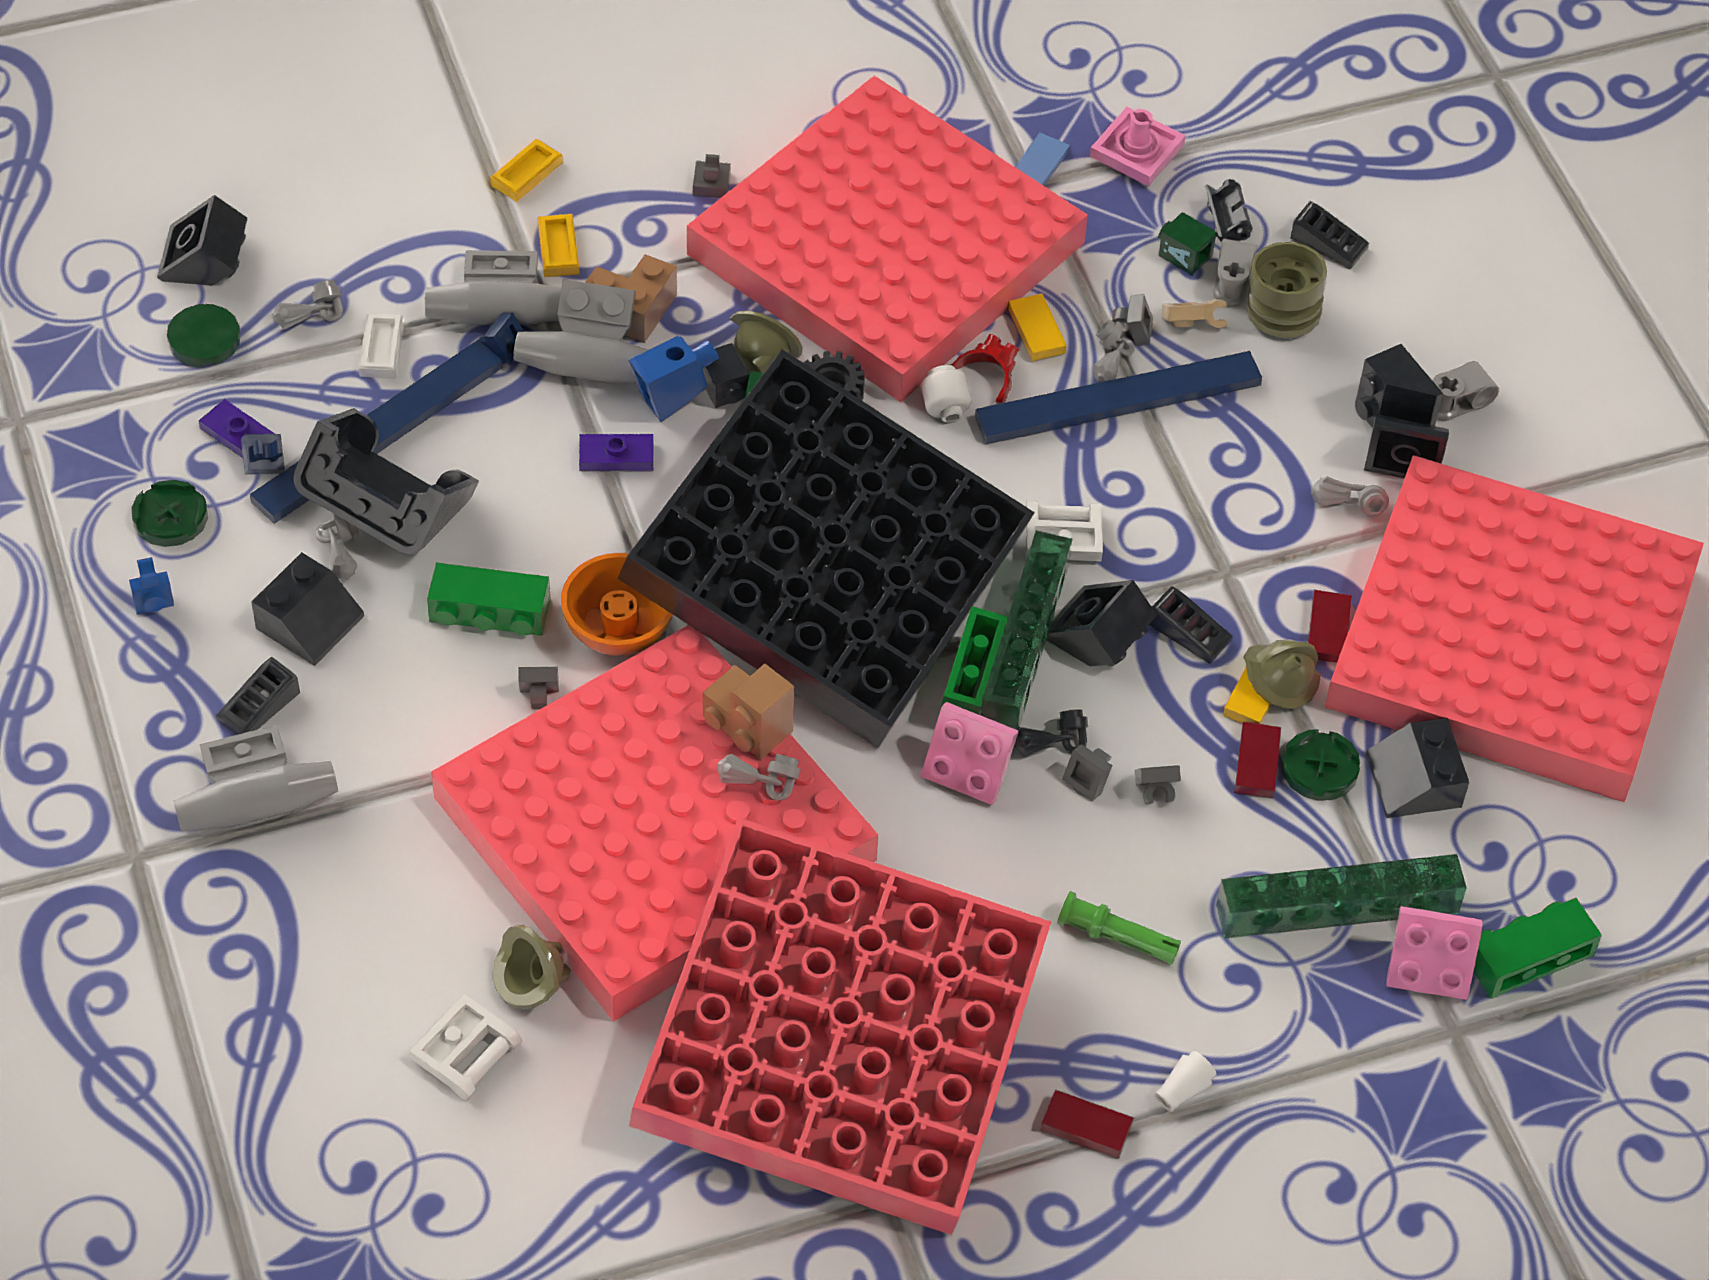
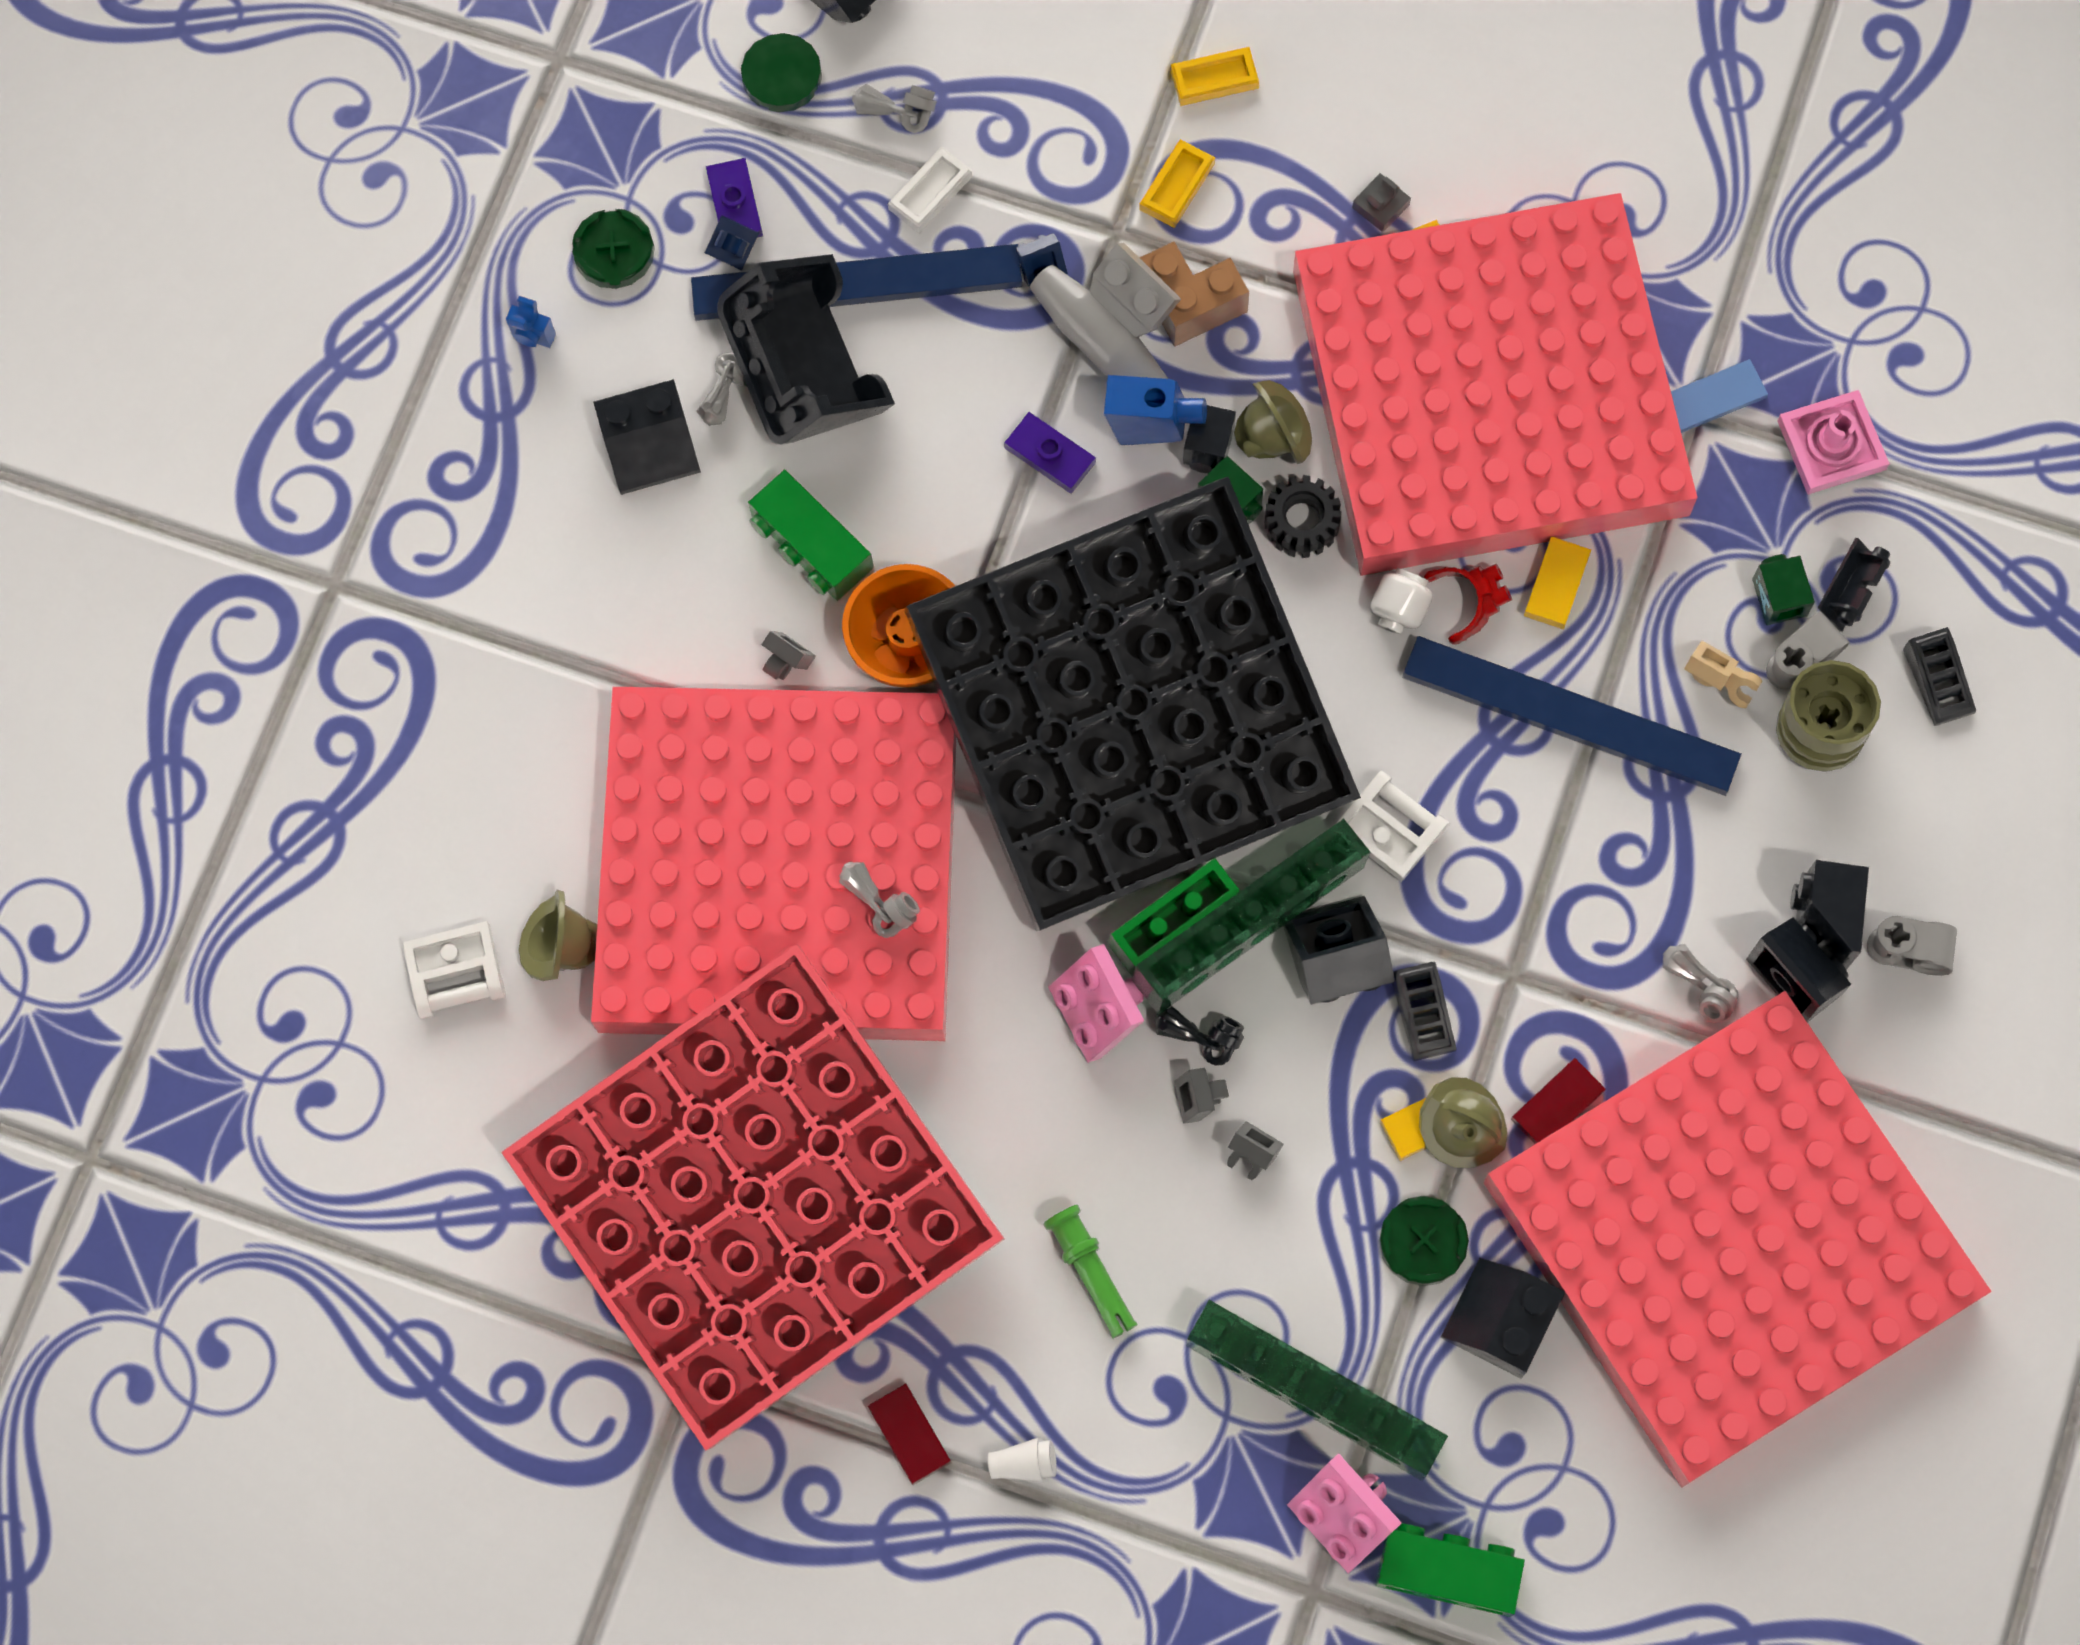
camera: 45 degrees right, 20 degrees up
light grey plate [174,725,338,832] -> none
black slope [216,657,300,735] -> none
light grey plate [425,250,561,325] -> none
medium nougat brick [703,664,794,760] -> none
light grey piece [1093,319,1135,382] -> none
dark grey tile [1112,294,1153,346] -> none
dark red tile [1234,722,1282,798] -> none

